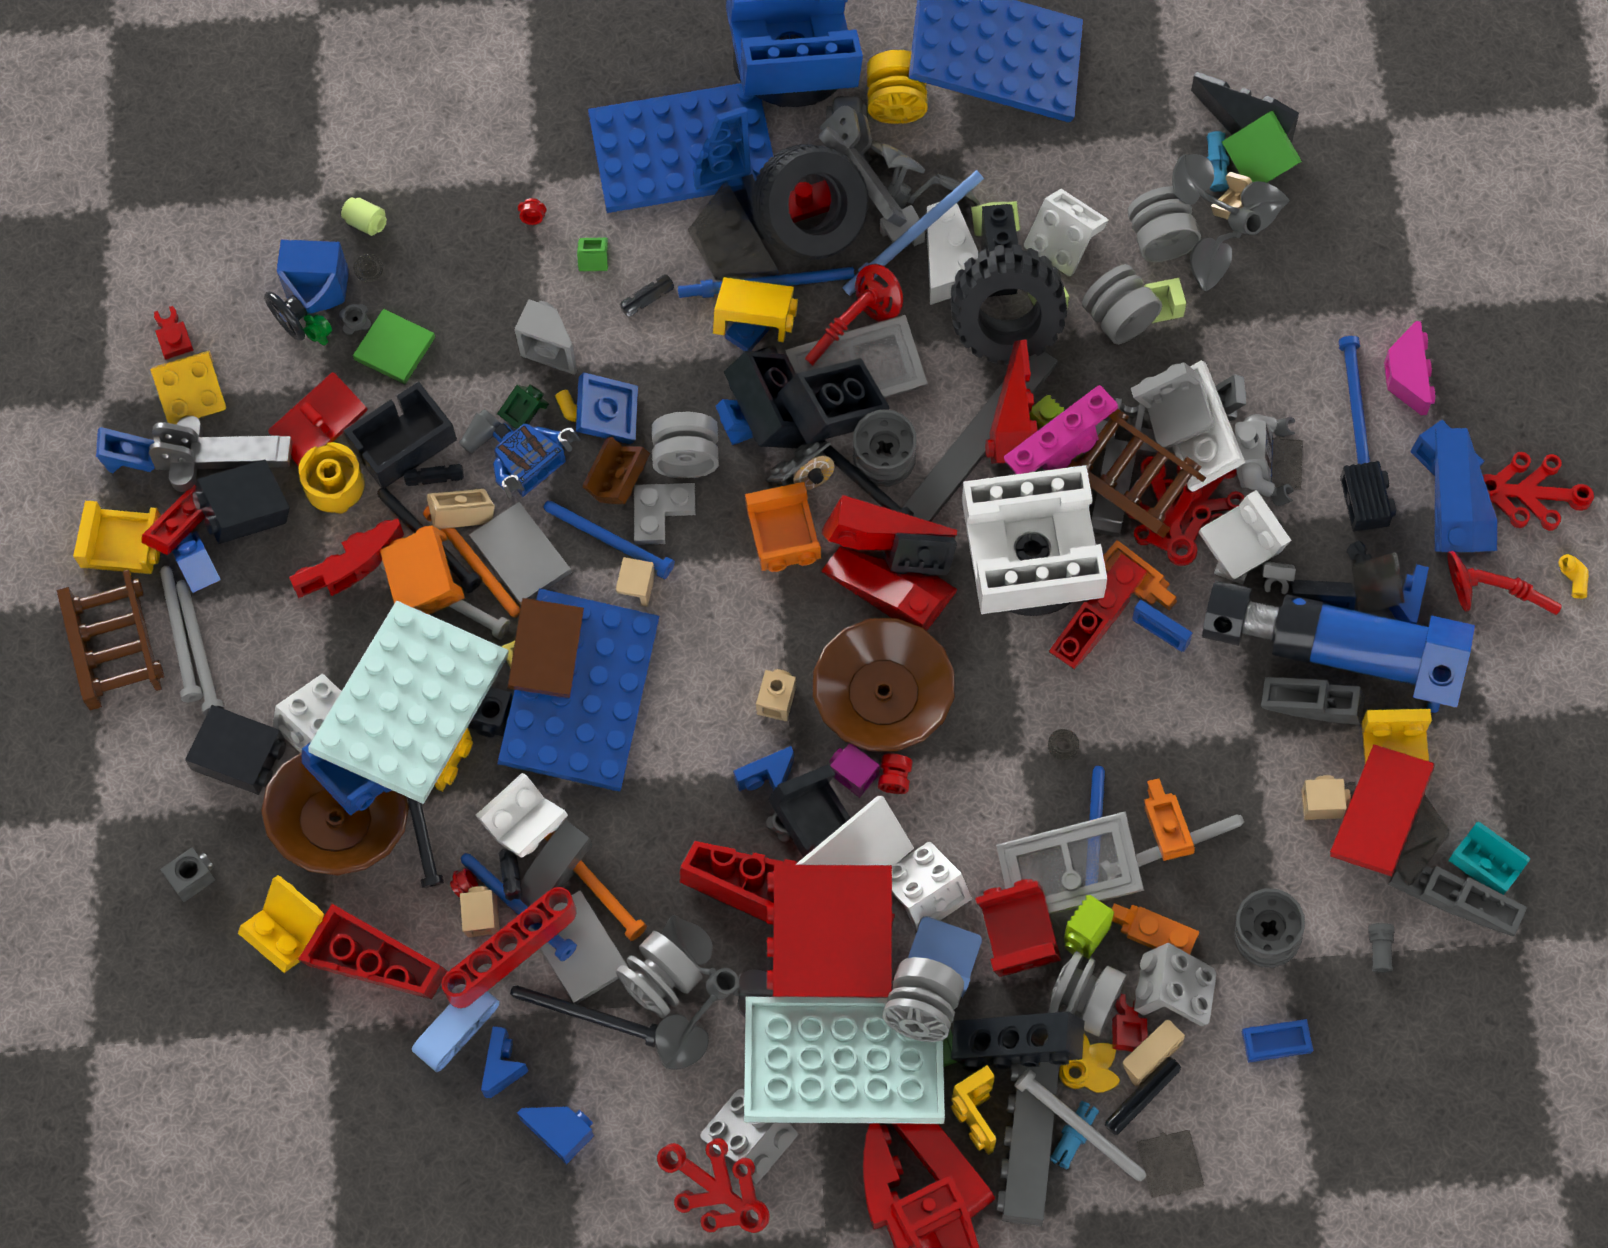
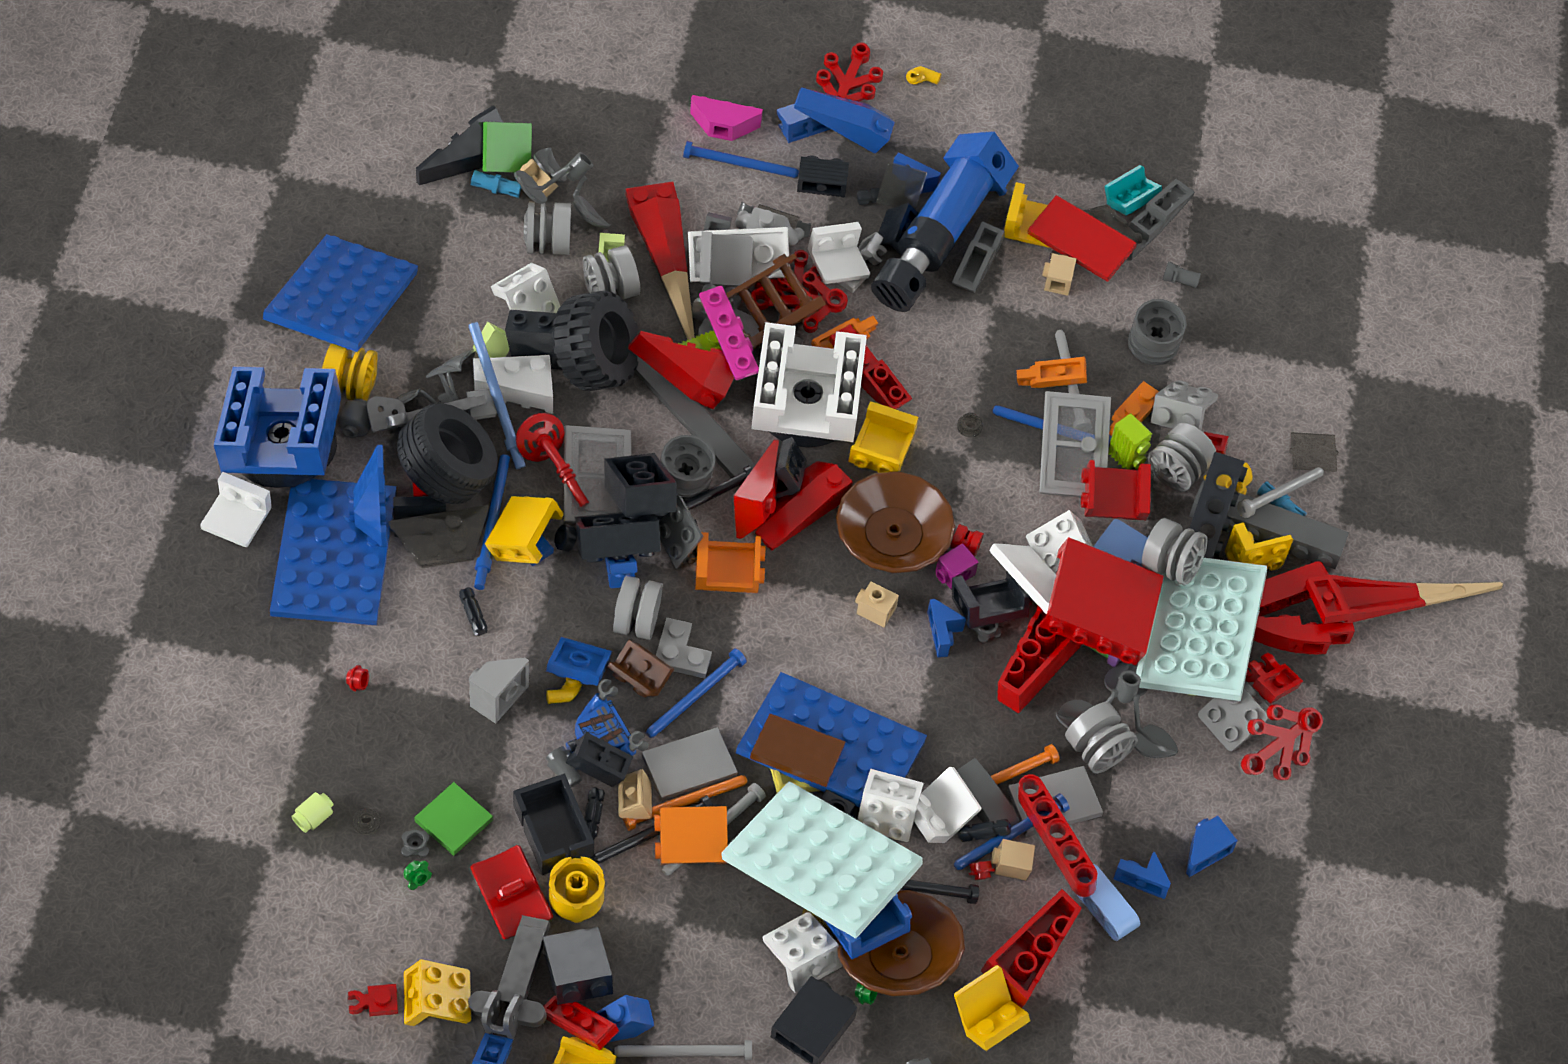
camera: 85 degrees left, 10 degrees down
light grey bar [176,580,225,716] -> none
blue piece [264,239,349,341] -> none
red slope [289,518,404,598] -> none
dark green bracket [497,384,549,429] -> none
black bar [510,985,658,1047] -> none
bright green slope [577,237,608,271] -> none
tan panel [616,557,655,607] -> none
black axle [1105,1057,1181,1135] -> none
tan slope [1123,1020,1185,1087] -> none
blue tile [1132,599,1193,652] -> none
blue tile [1241,1019,1313,1063] -> none
red dish [1448,551,1562,615] -> none
none -> white bracket [201,472,272,547]
none -> black hinge [566,732,633,787]
none -> red plate [625,181,695,340]
none -> yellow panel [849,401,918,473]
none -> white bracket [858,769,923,842]
none -> red plate [1245,652,1303,704]

